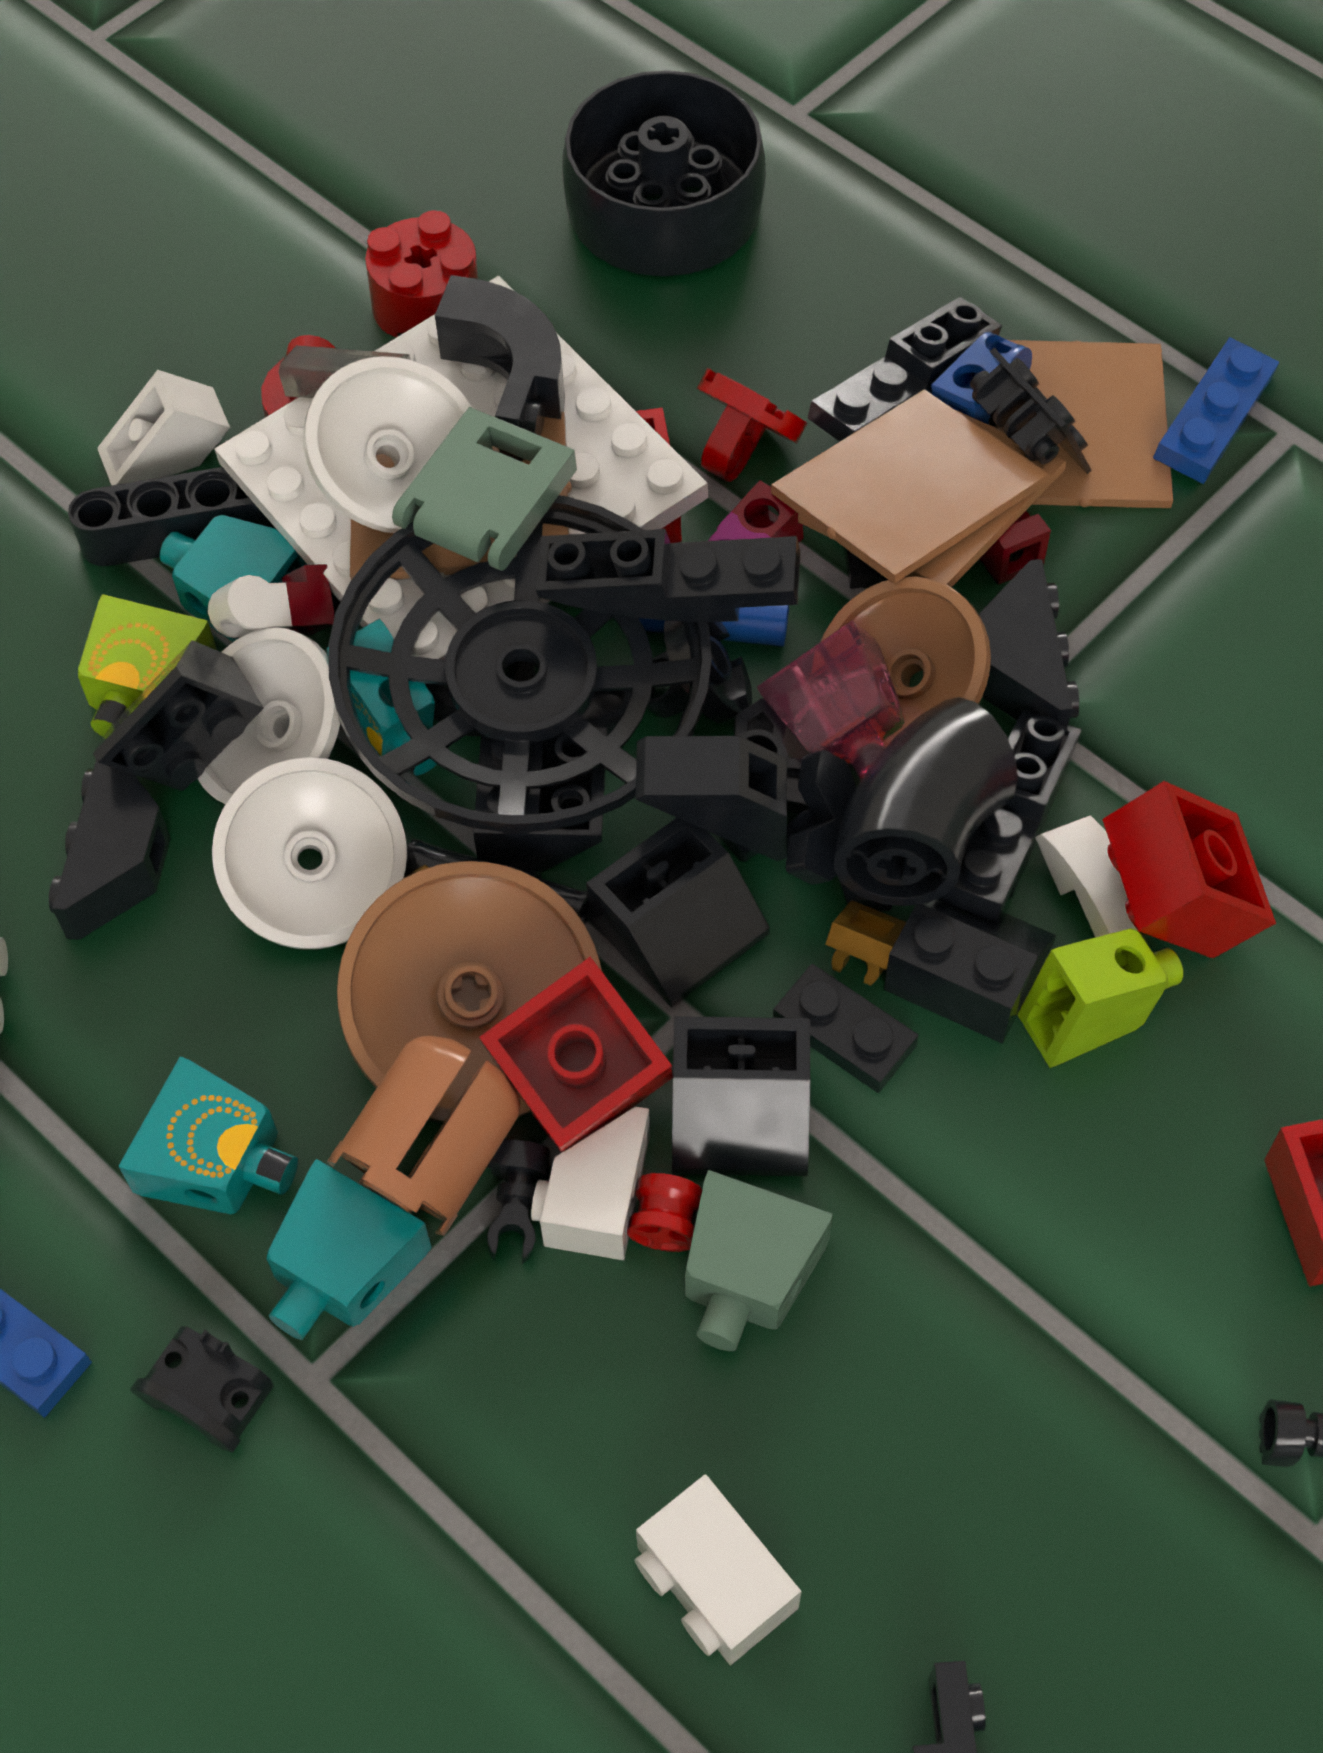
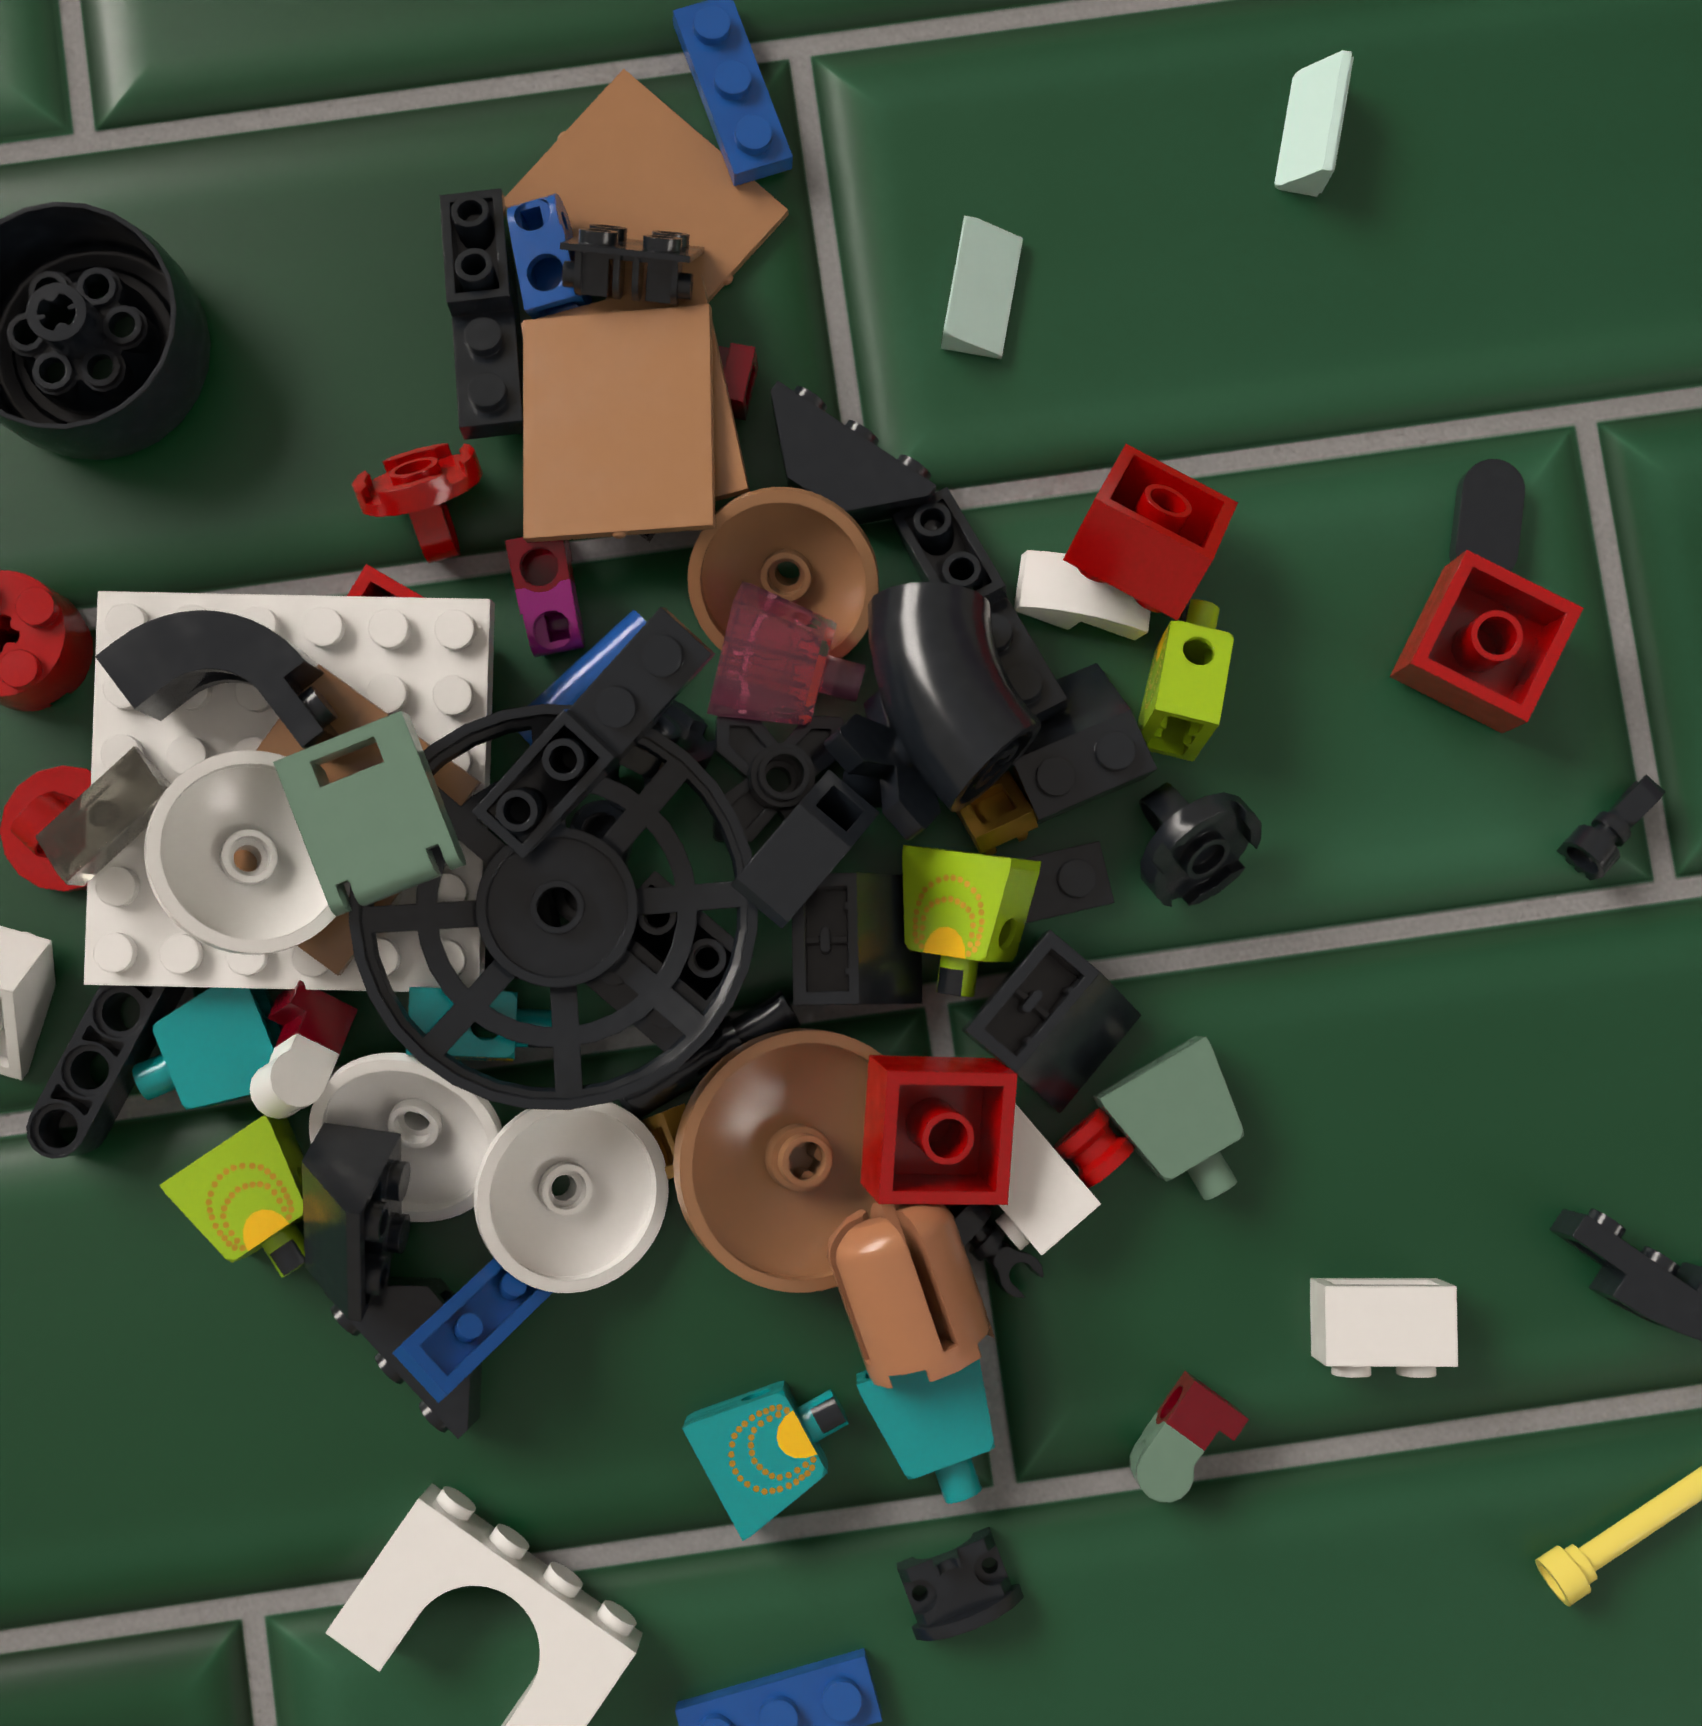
camera: 55 degrees left, 25 degrees up
none -> blue plate [392,1258,553,1403]
none -> lime torso [902,845,1041,997]
none -> light aqua slope [941,216,1023,359]
none -> leg [1130,1371,1249,1503]
none -> black tile [1139,782,1262,907]

